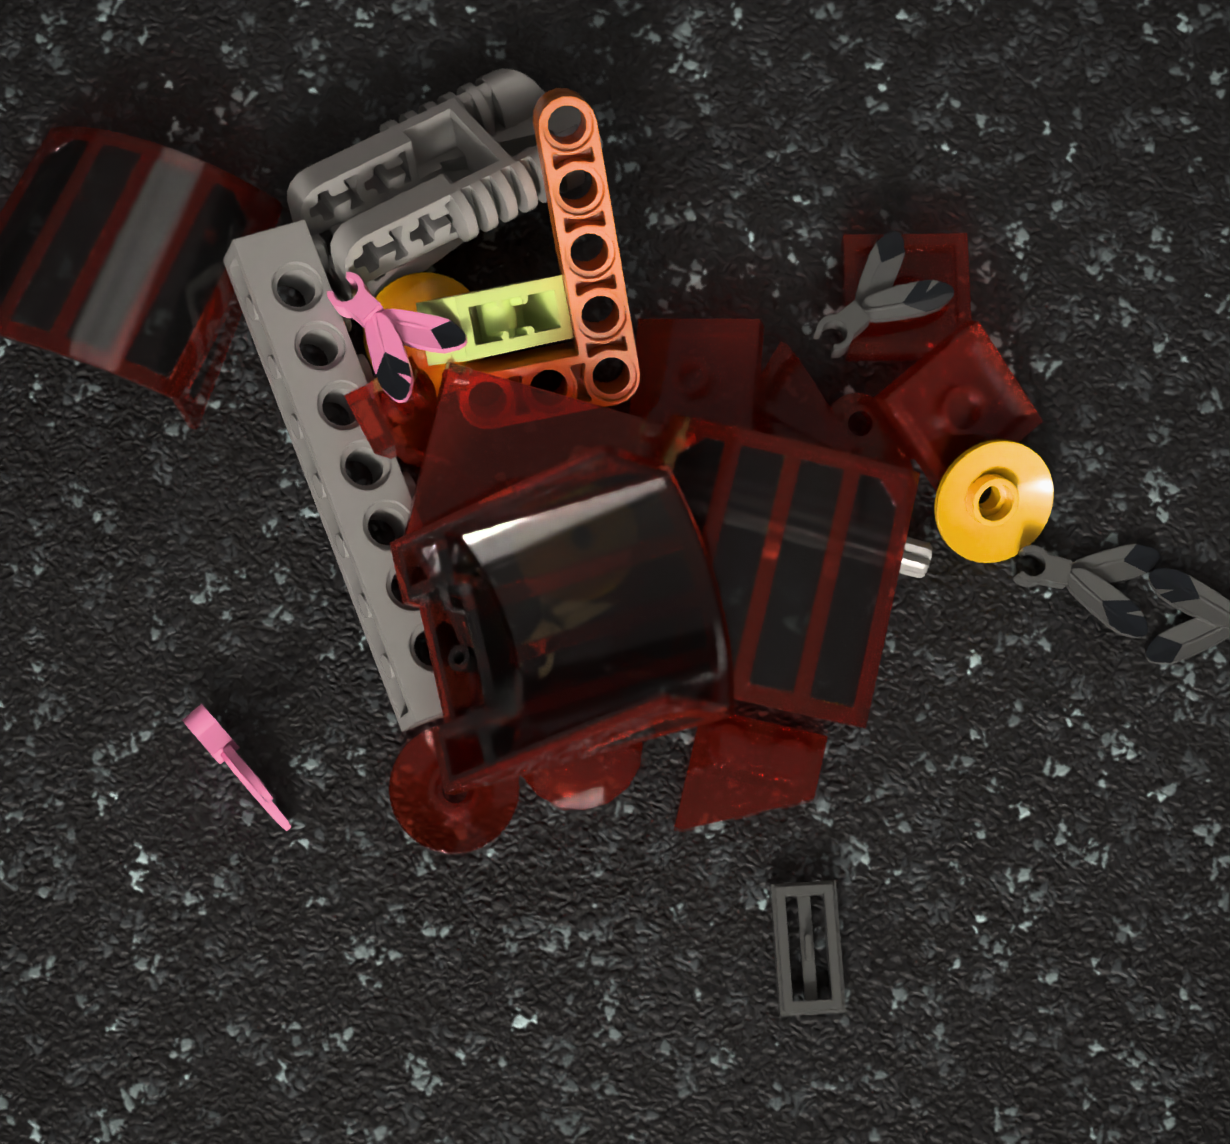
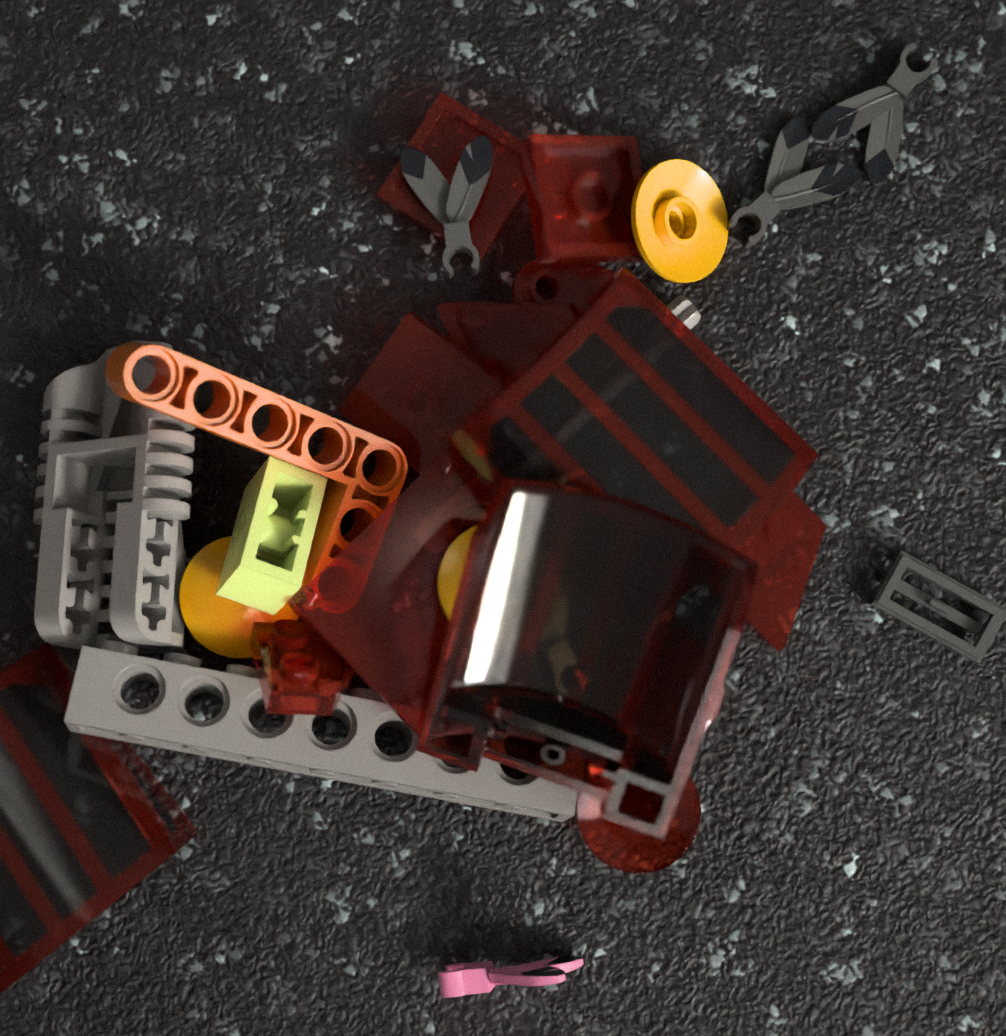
camera: 55 degrees left, 10 degrees up
bright pink piece [327,272,467,403] -> none

